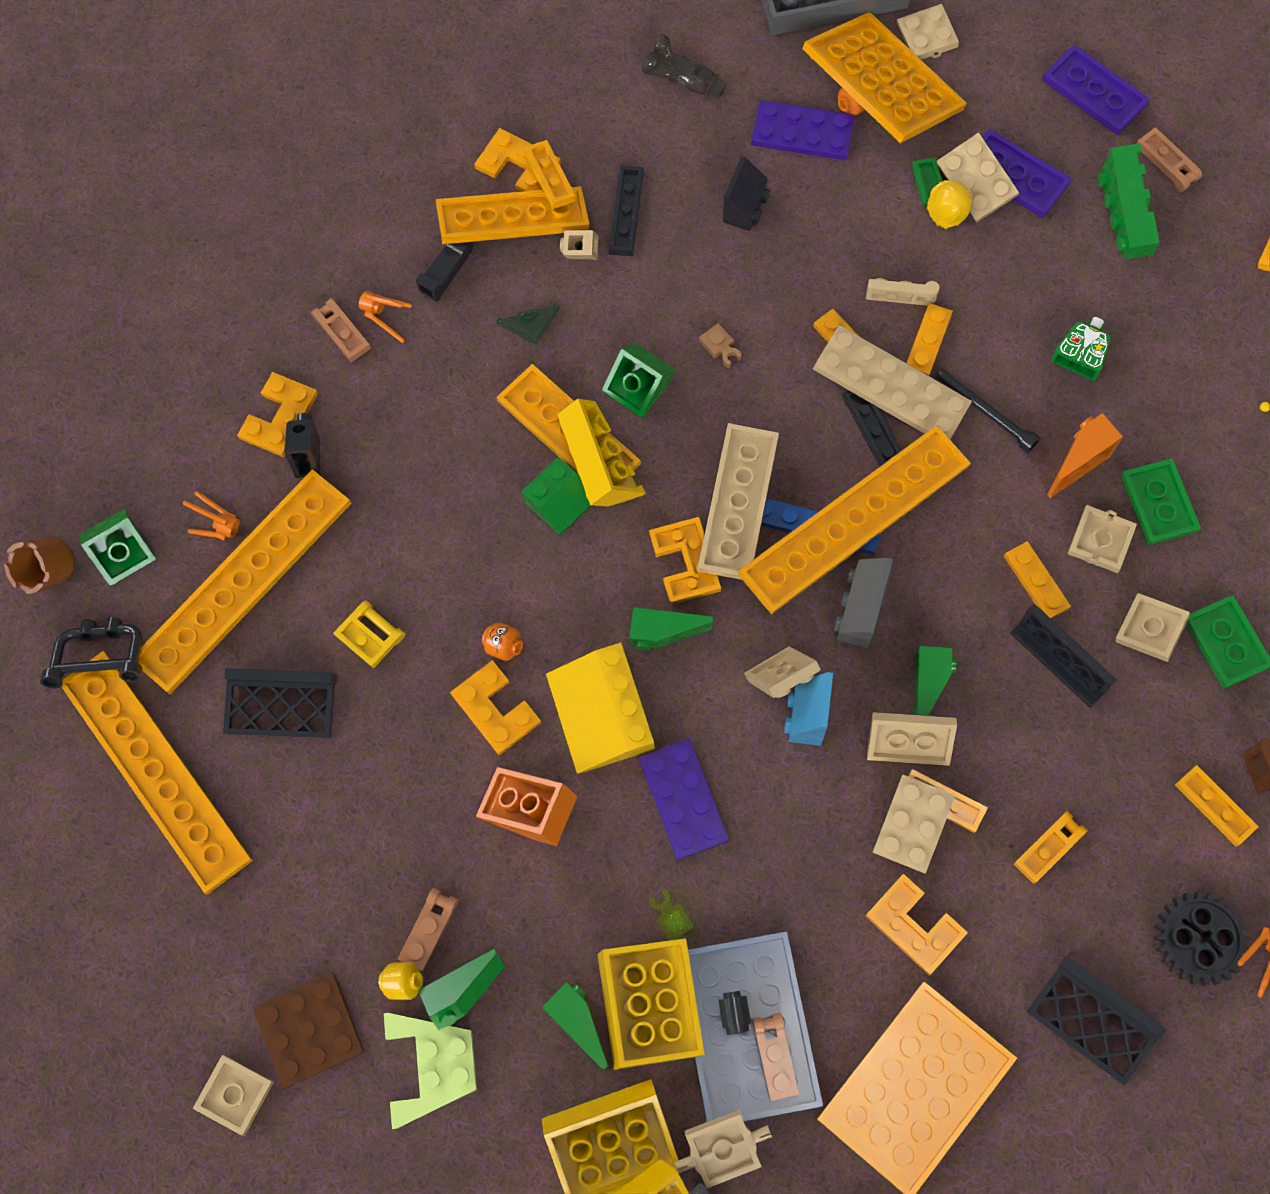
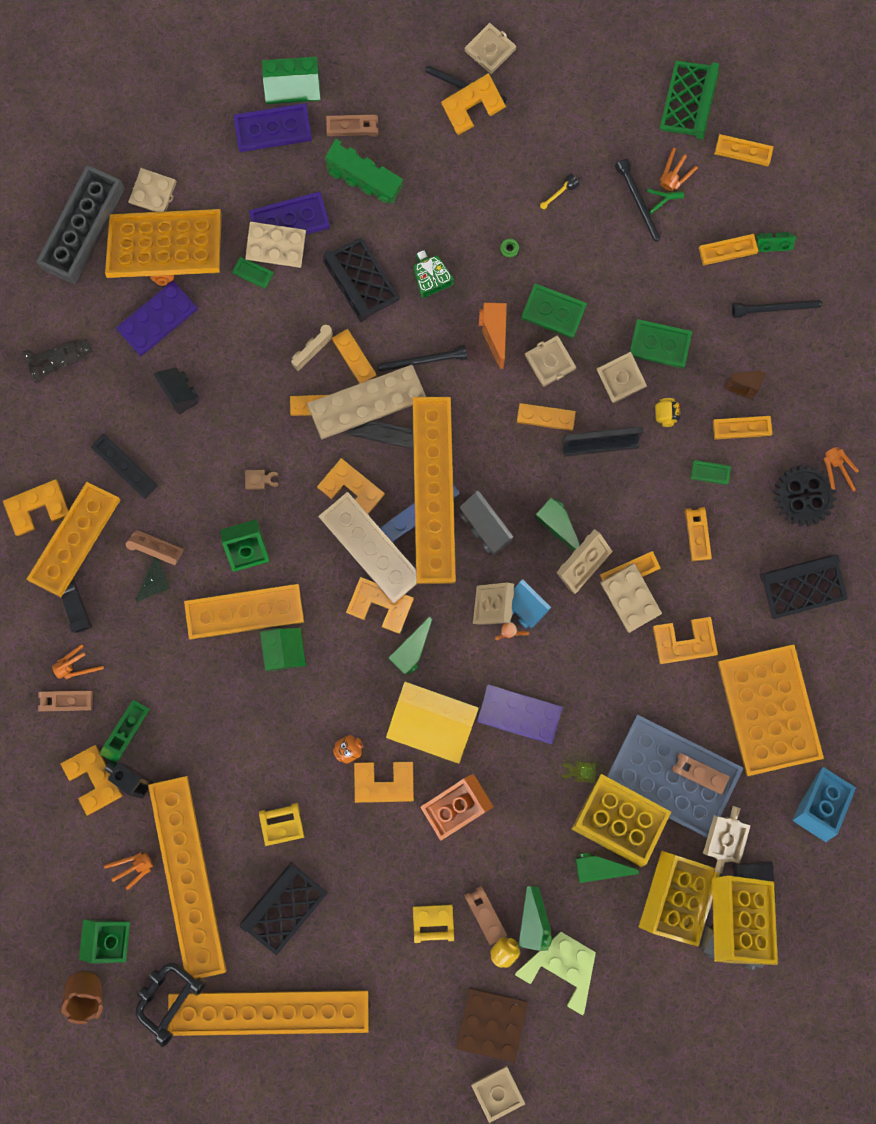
camera: 55 degrees left, 10 degrees up
light orange plate [524,140,576,209] -> none
yellow wedge [557,399,646,507] -> none
tan brick [560,230,599,260] -> none
black brick [718,991,751,1035] -> none
yellow hair [927,180,973,229] -> none
none -> green slope [100,700,150,764]
none -> nougat plate [126,530,184,565]
none -> slope [262,57,321,104]
none -> light orange plate [317,458,385,515]
none -> black fence [323,237,400,323]
none -> yellow plate [413,904,454,943]
none -> orange plant [495,622,529,640]
none -> bright green plate [500,239,519,258]
none -> yellow head [655,398,680,427]
none -> green tile [690,460,731,485]

